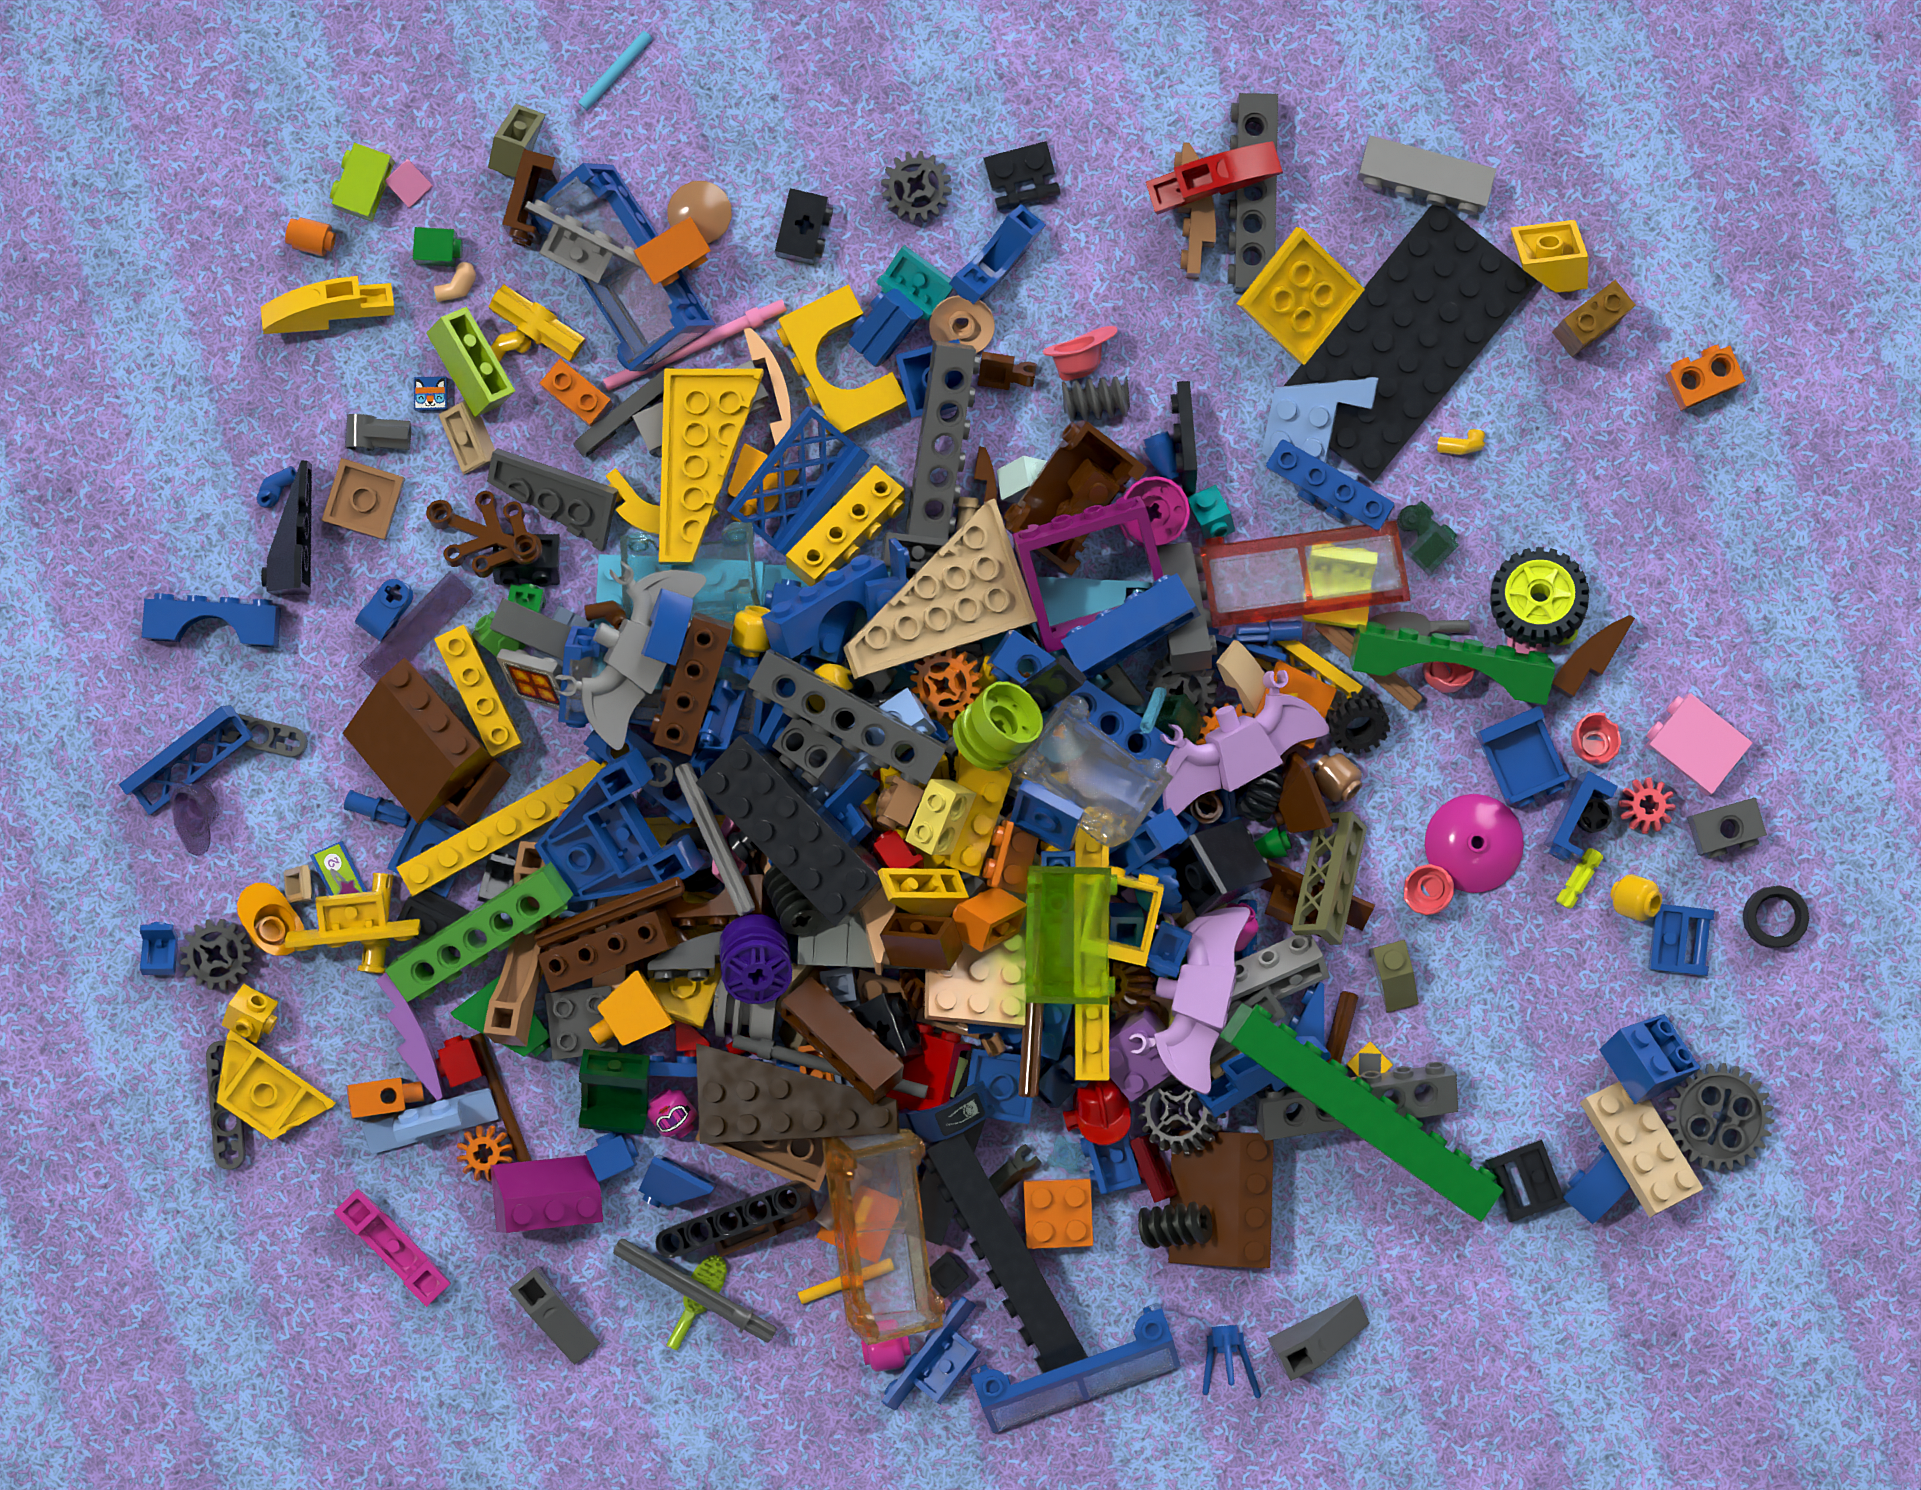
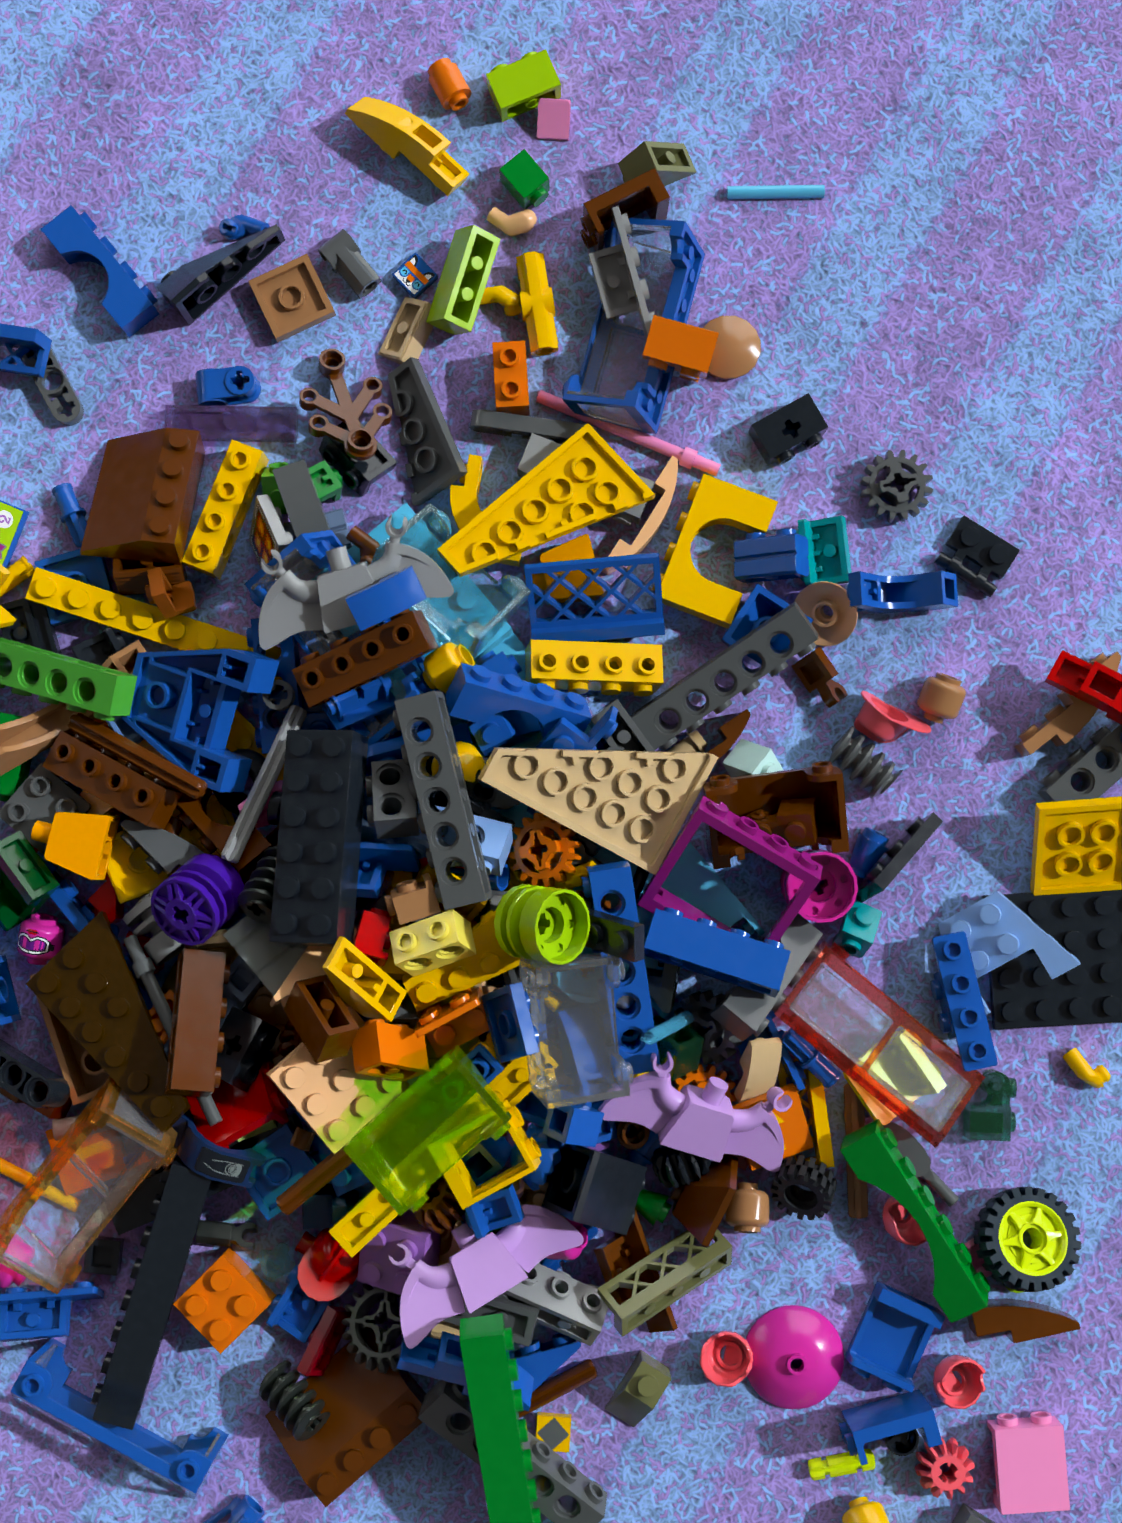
camera: 50 degrees right, 0 degrees up
none -> dark orange bracket [145,567,197,619]
none -> medium nougat head [917,672,966,724]

